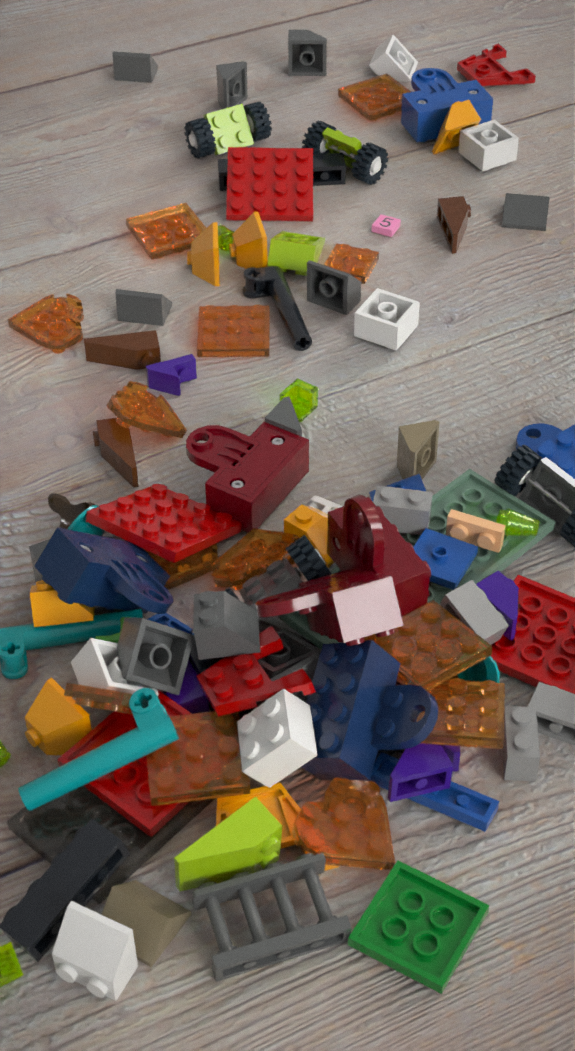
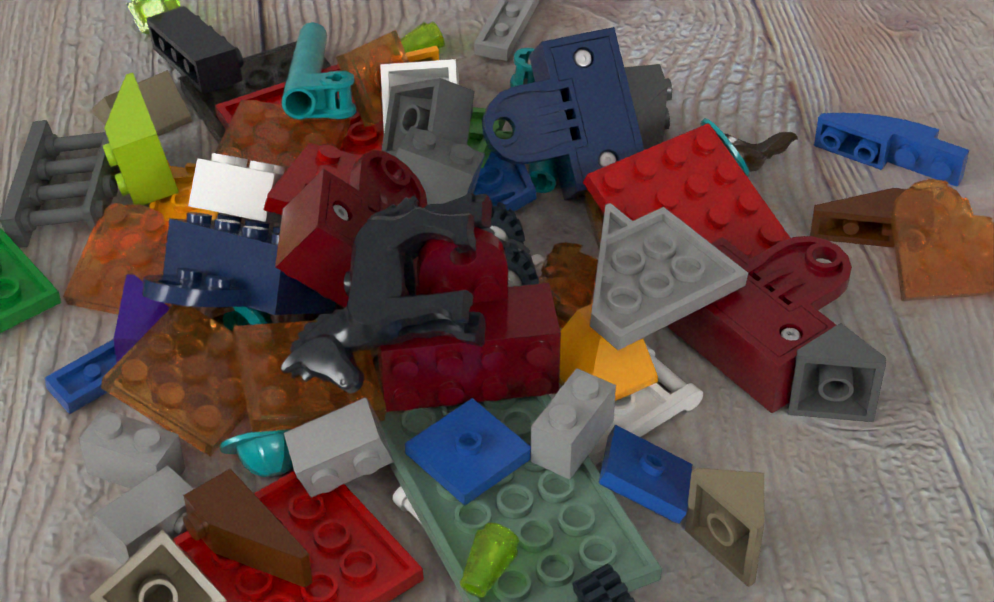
camera: 110 degrees right, 0 degrees up
white slope [52,901,138,1001] -> none
clear neon green panel [280,378,318,422] -> none
light nougat plate [446,509,506,553] -> none
dark purple slope [476,570,519,640] -> none
none -> reddish brown slope [183,468,313,587]
none -> black animal [281,193,492,393]
none -> light grey wing [590,203,748,350]
none -> blue slope [814,113,969,187]

